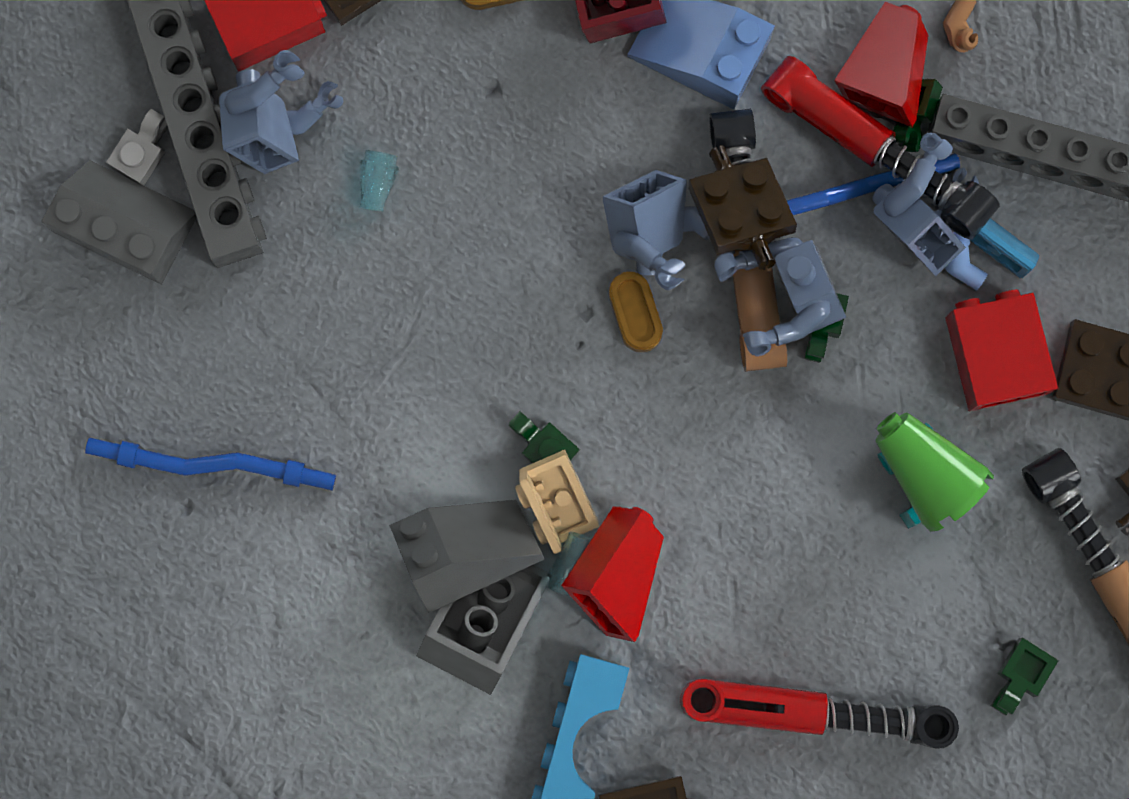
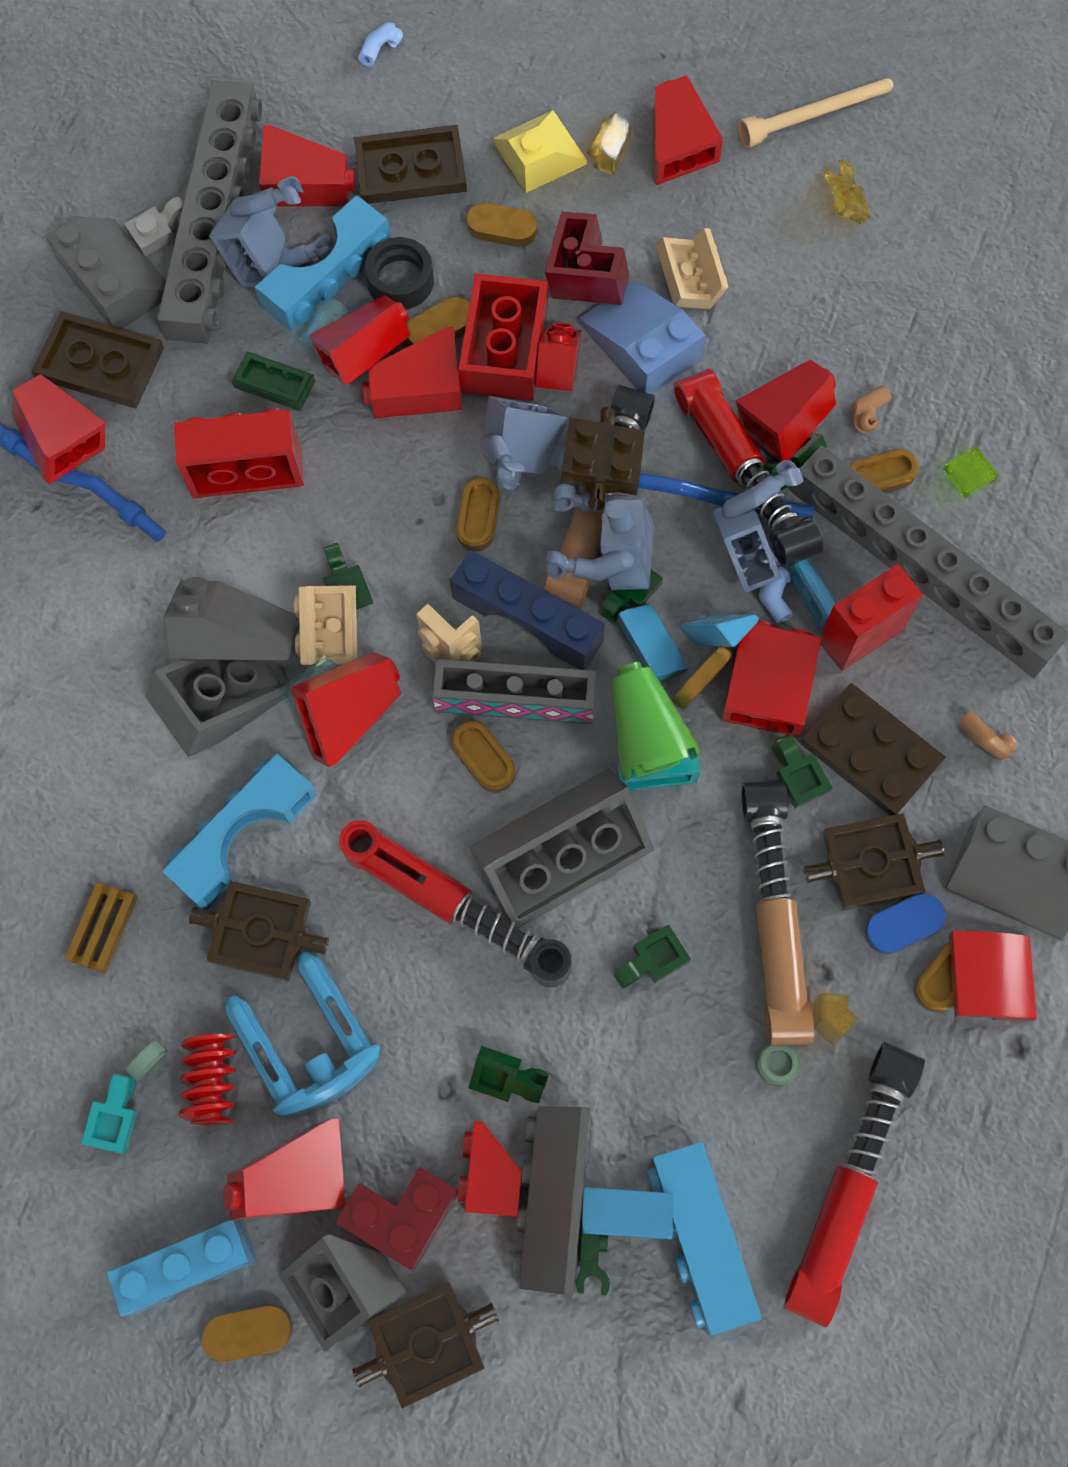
camera: 30 degrees right, 10 degrees down
none -> red slope [12,374,105,485]
none -> dark brown plate [31,311,164,409]
none -> red brick [174,409,304,499]
none -> dark green plate [232,351,315,411]
none -> dark azure arch [255,195,391,332]
none -> red slope [308,295,411,385]
none -> red slope [363,327,462,419]
none -> black tyre [364,237,434,310]
none -> pearl gold tile [407,297,470,346]
none -> tan bracket [416,604,482,663]
none -> dark grey brick [432,659,596,724]
none -> dark blue arch [450,550,605,670]
none -> pearl gold tile [452,721,516,793]
none -> red brick [458,273,548,401]
none -> dark grey slope [469,768,655,928]
none -> red slope [535,322,582,391]
none -> dark azure slope [617,604,688,683]
none -> pearl gold tile [671,646,734,710]
none -> dark azure slope [679,614,759,647]
none -> dark green plate [771,734,833,809]
none -> red brick [820,564,923,671]
none -> pearl gold tile [850,449,919,493]
none -> clear neon green tile [943,446,999,498]

